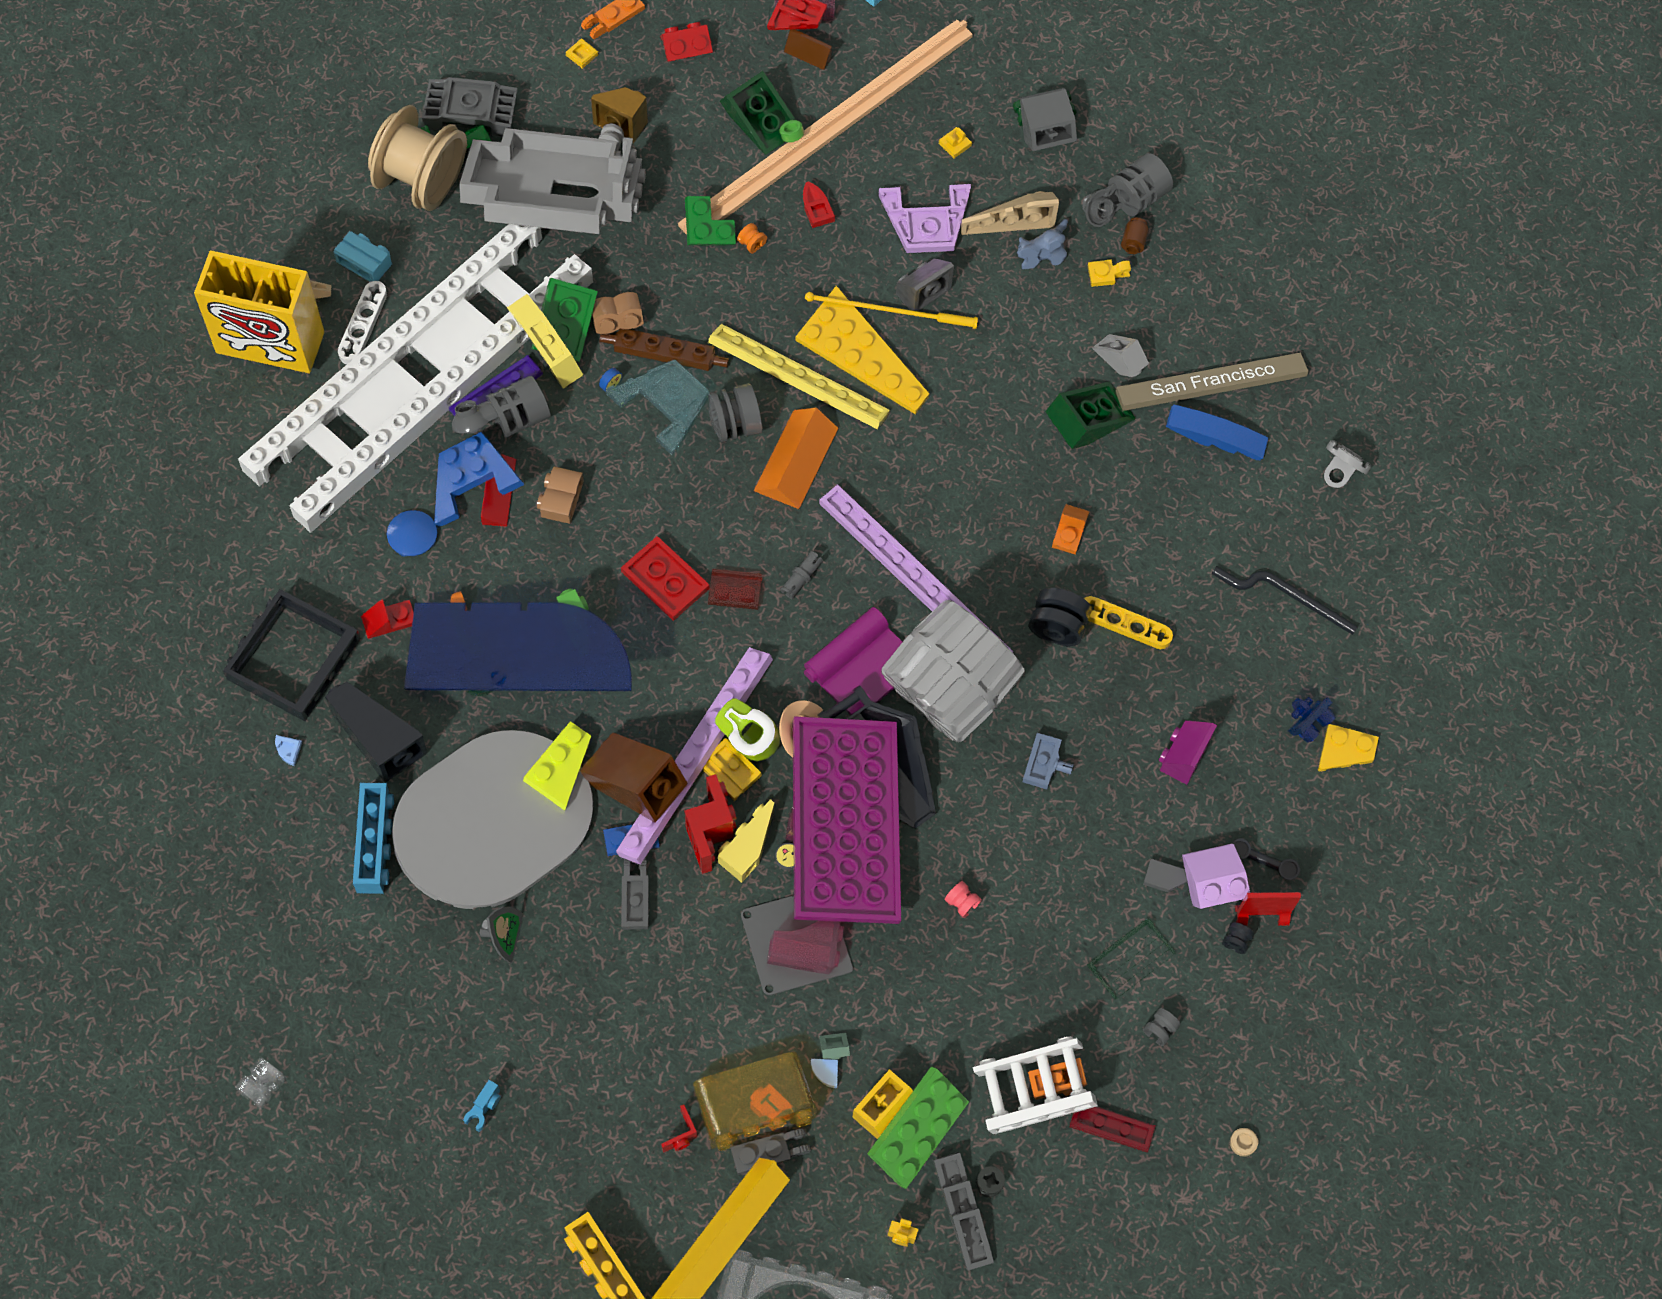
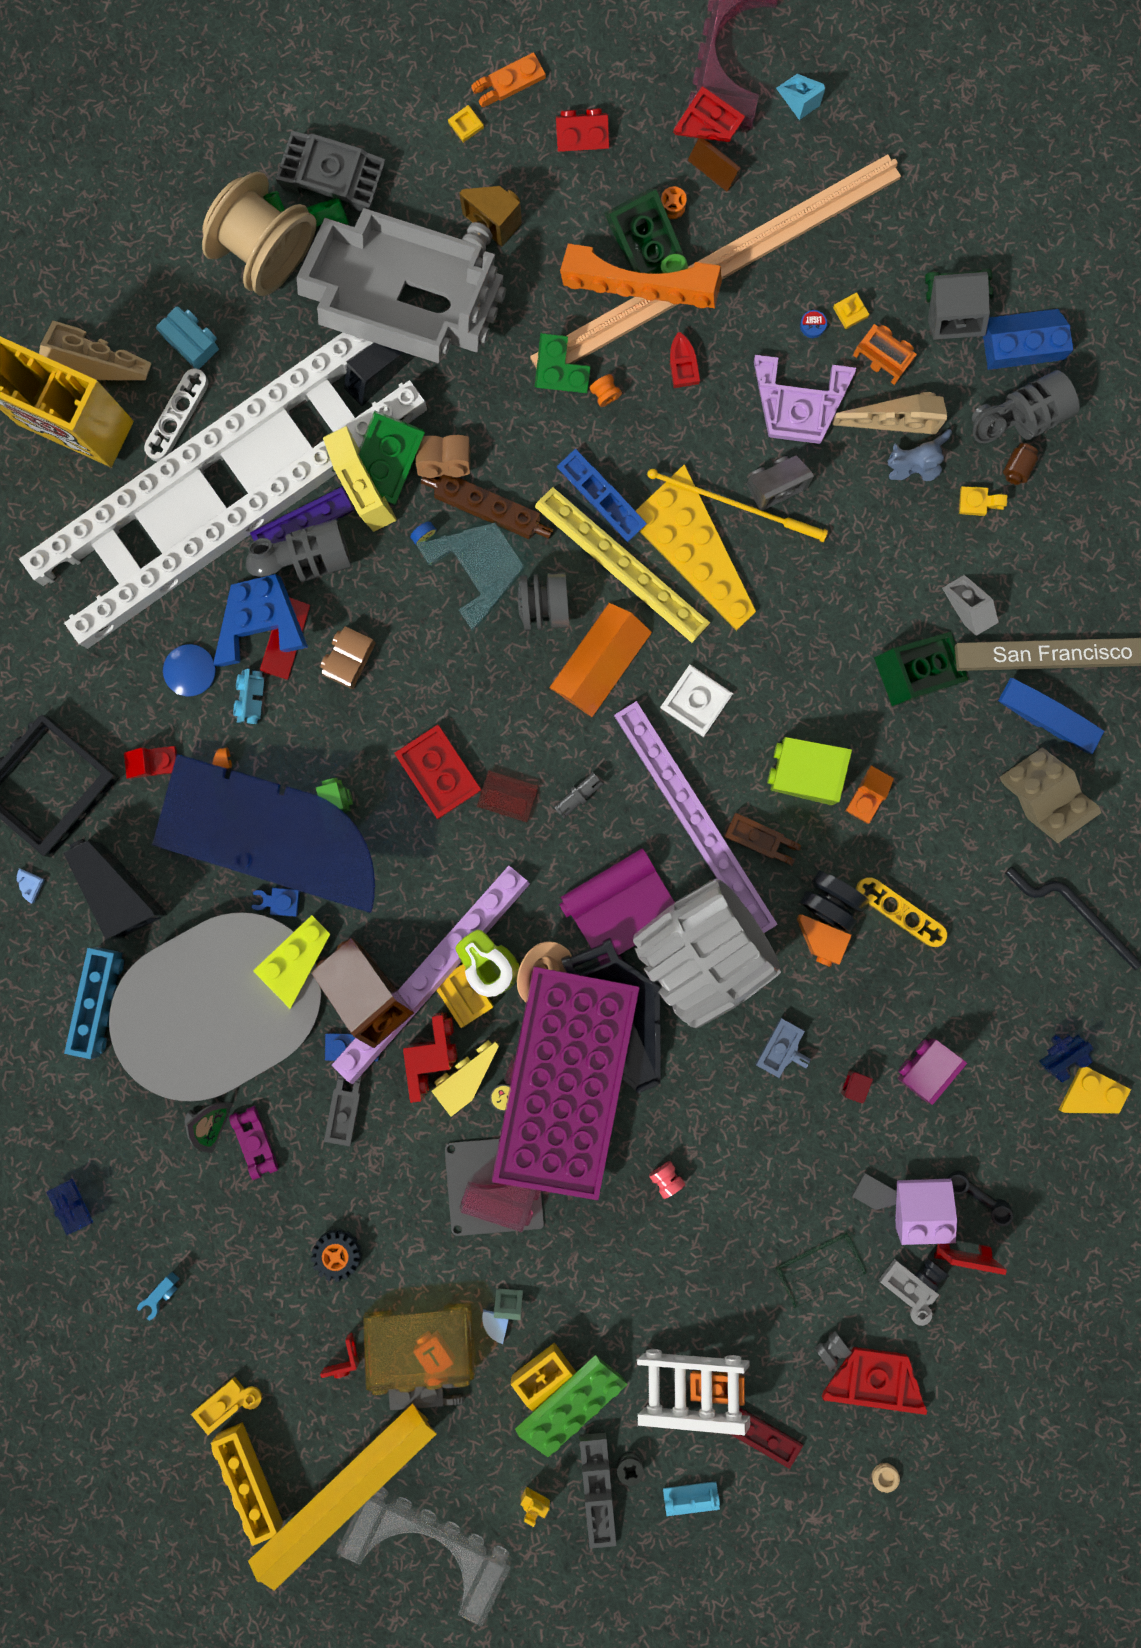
camera: 20 degrees right, 20 degrees up
none -> clear blue hips [46,1179,93,1235]
none -> yellow hinge [191,1376,262,1435]
none -> magenta plate [229,1106,279,1180]
none -> medium azure hinge [233,669,265,724]
none -> blue plate [252,888,300,917]
none -> black wheel [311,1229,362,1282]
none -> black slope [344,343,415,407]
none -> blue slope [557,448,647,542]
none -> orange arch [560,244,722,308]
none -> white tile [660,665,733,737]
none -> orange wheel [661,186,687,219]
none -> medium azure hinge [663,1481,720,1516]
none -> reddish brown hinge [724,813,801,866]
none -> lime slope [767,737,852,805]
none -> orange slope [797,915,851,967]
none -> tile [800,310,827,338]
none -> red wing [822,1347,927,1415]
none -> dark red slope [841,1070,873,1103]
none -> orange window [853,324,917,385]
none -> light grey hinge [879,1259,939,1326]
none -> blue slope [983,309,1073,370]
none -> dark tan bracket [1000,747,1101,843]

